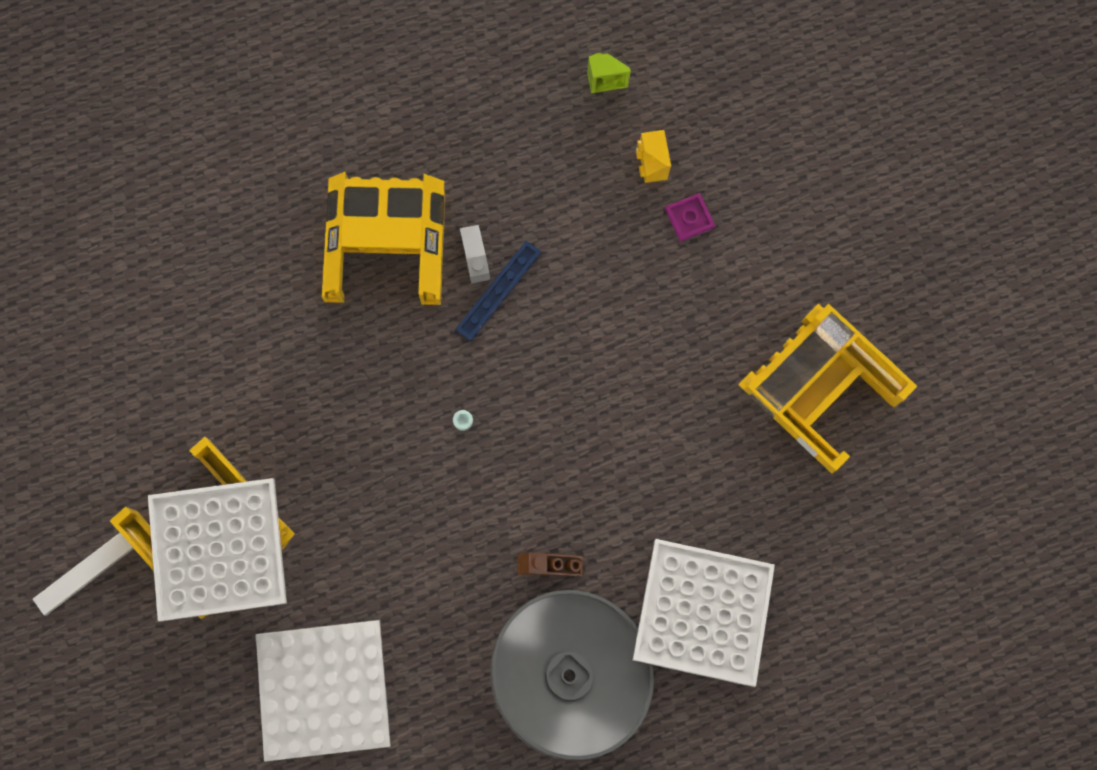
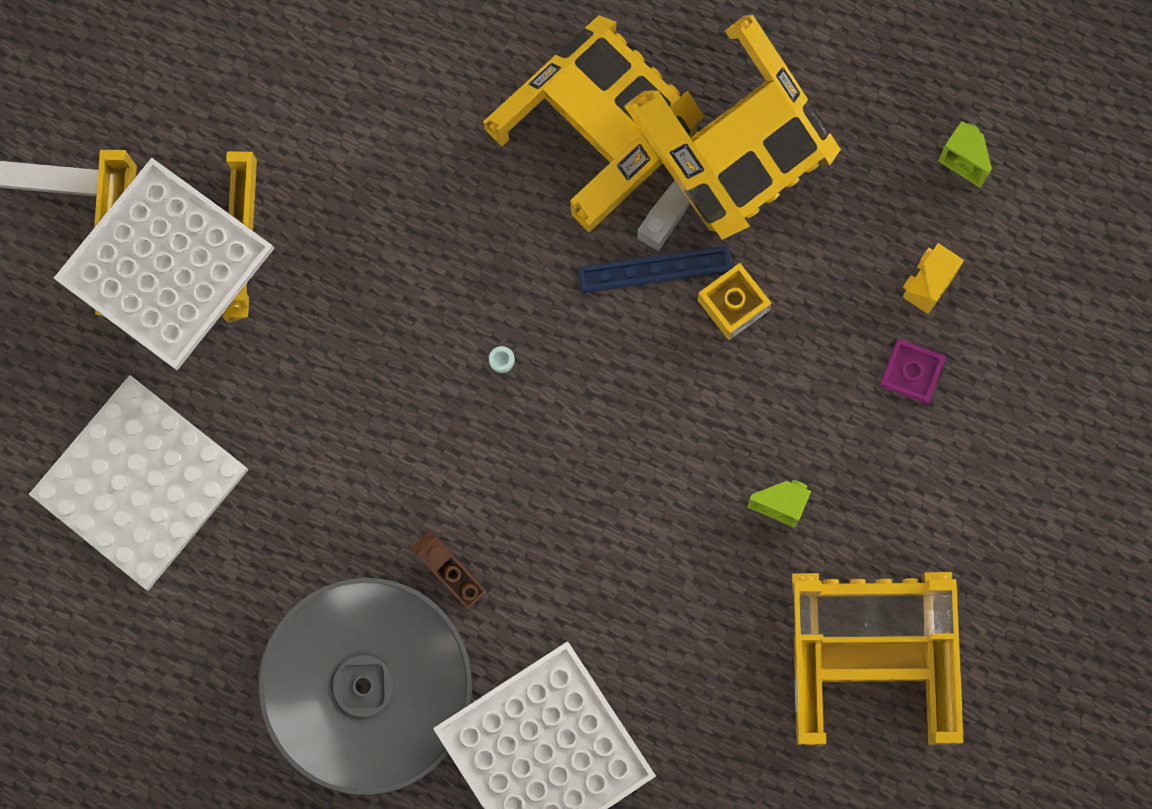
camera: 55 degrees right, 0 degrees up
none -> yellow piece [624,15,841,240]
none -> yellow brick [698,263,771,340]
none -> lime slope [747,480,811,528]

